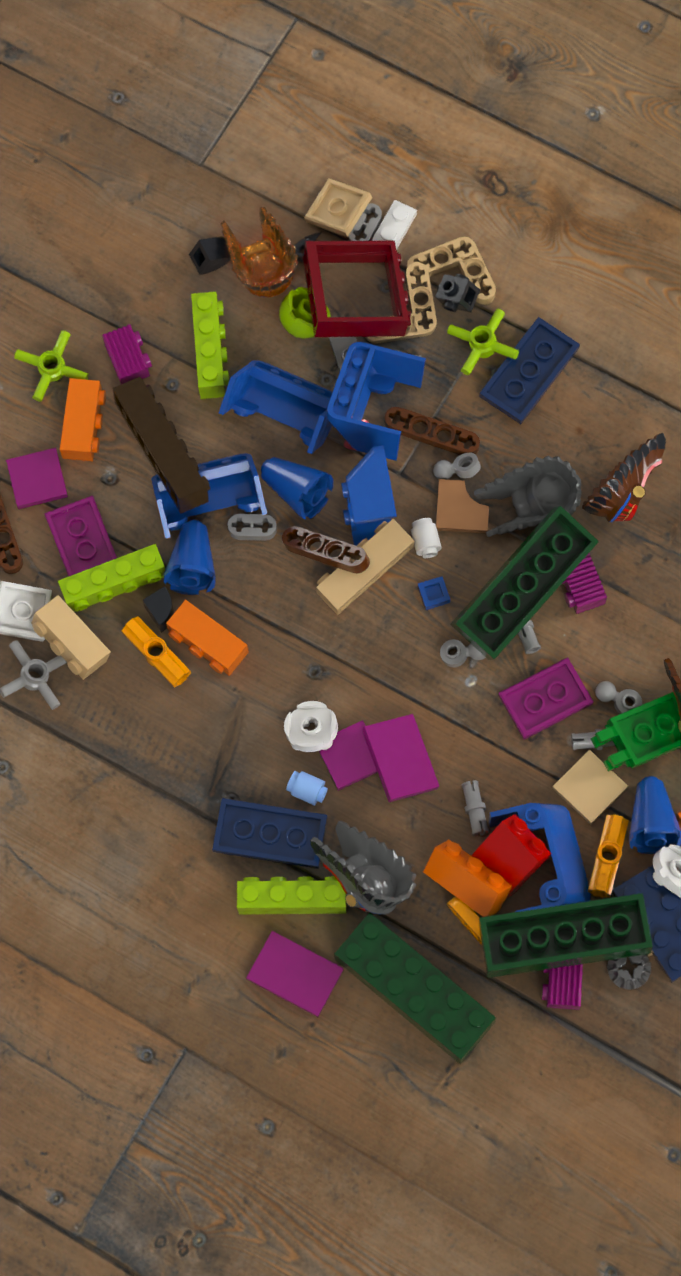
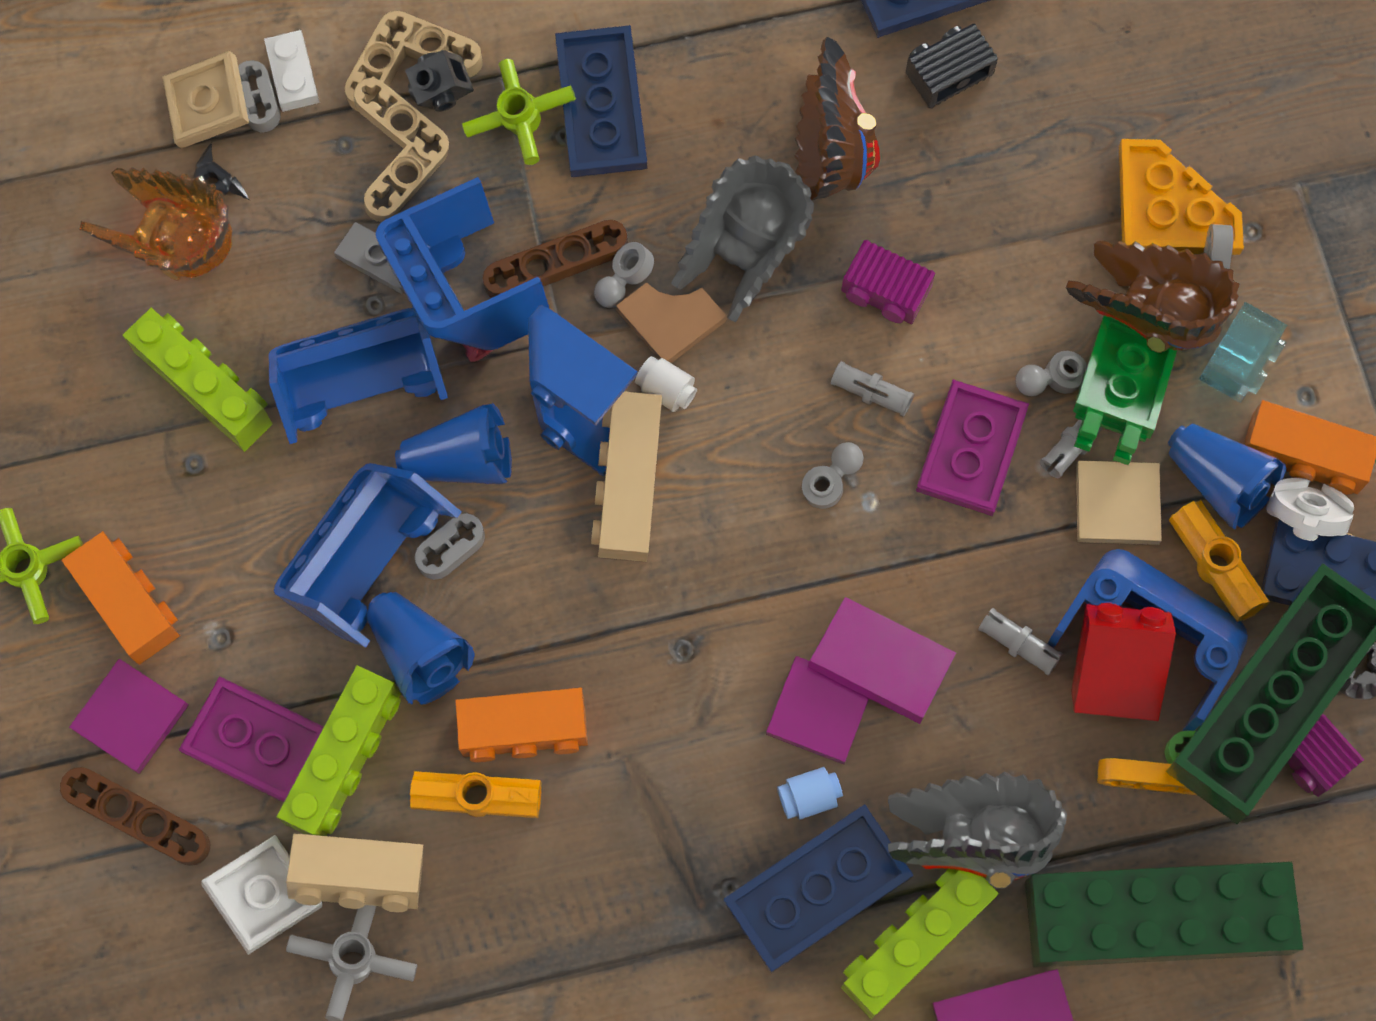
camera: 45 degrees left, 0 degrees up
magenta brick [102,325,152,385] -> none
dark brown brick [113,377,210,514] -> none
black brick [143,586,174,633] -> none
black brick [189,236,233,275] -> none
lime cylinder [279,287,331,339] -> none
reddish brown beam [282,526,370,574] -> none
white plate [284,701,338,752] -> none
dark red window [302,241,411,337] -> none
blue tile [417,576,450,610] -> none
orange brick [423,840,512,917] -> none
dark green brick [450,506,599,660] -> none

